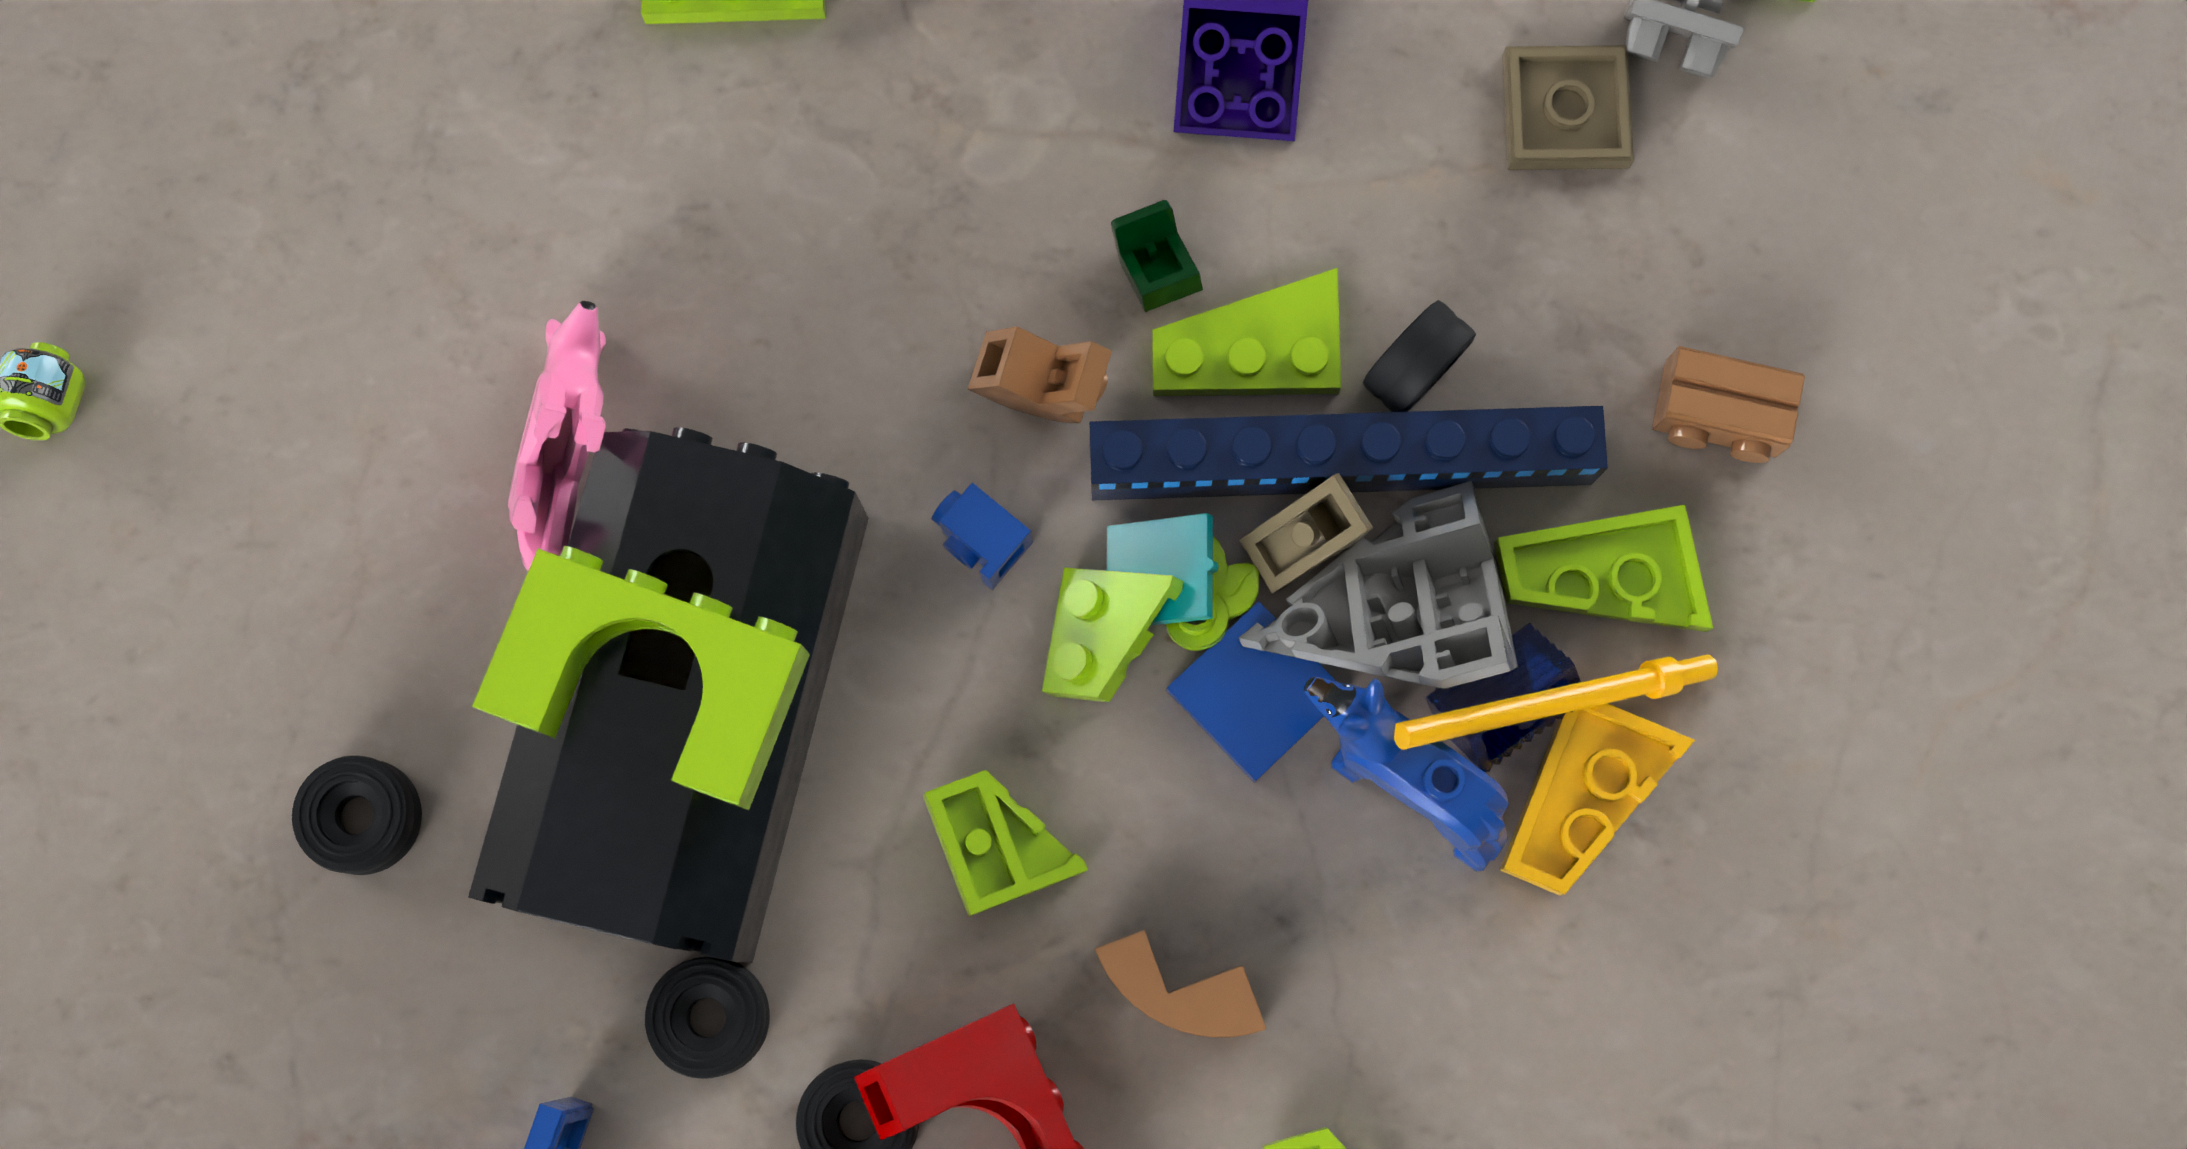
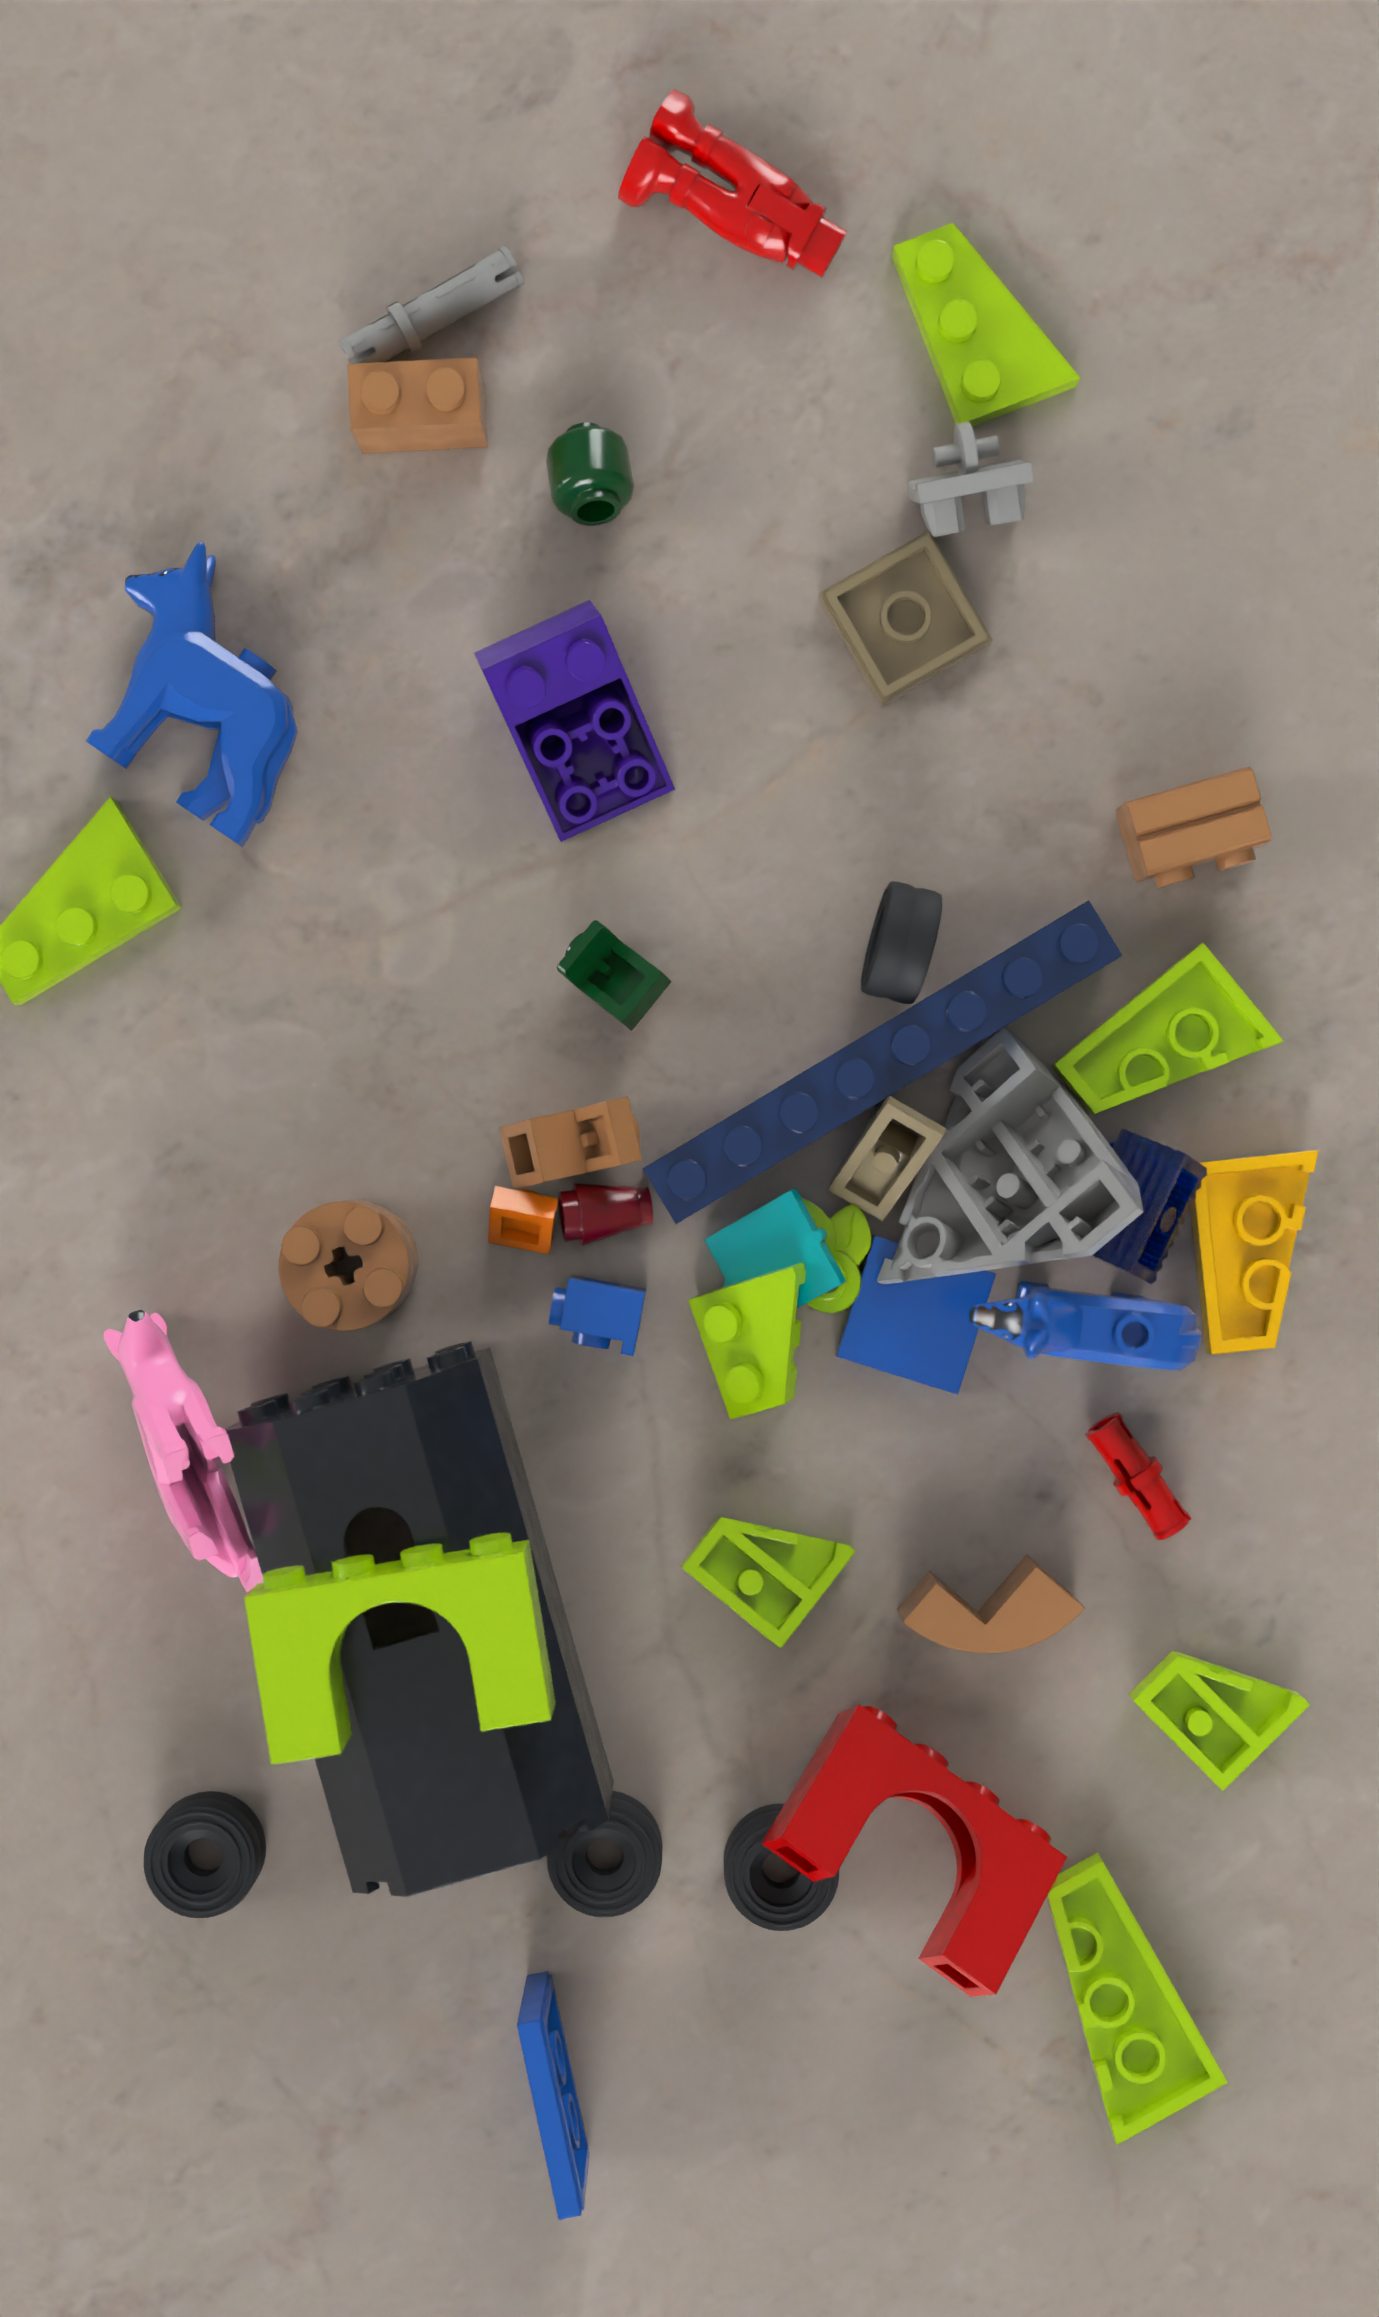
camera: 30 degrees left, 10 degrees up
lime wing [1152,267,1341,396] -> none
yellow bar [1394,654,1718,750] -> none
none -> medium nougat brick [279,1200,418,1331]
none -> orange plate [488,1186,559,1255]
none -> dark red cone [558,1183,653,1246]
none -> red pin [1085,1412,1191,1541]

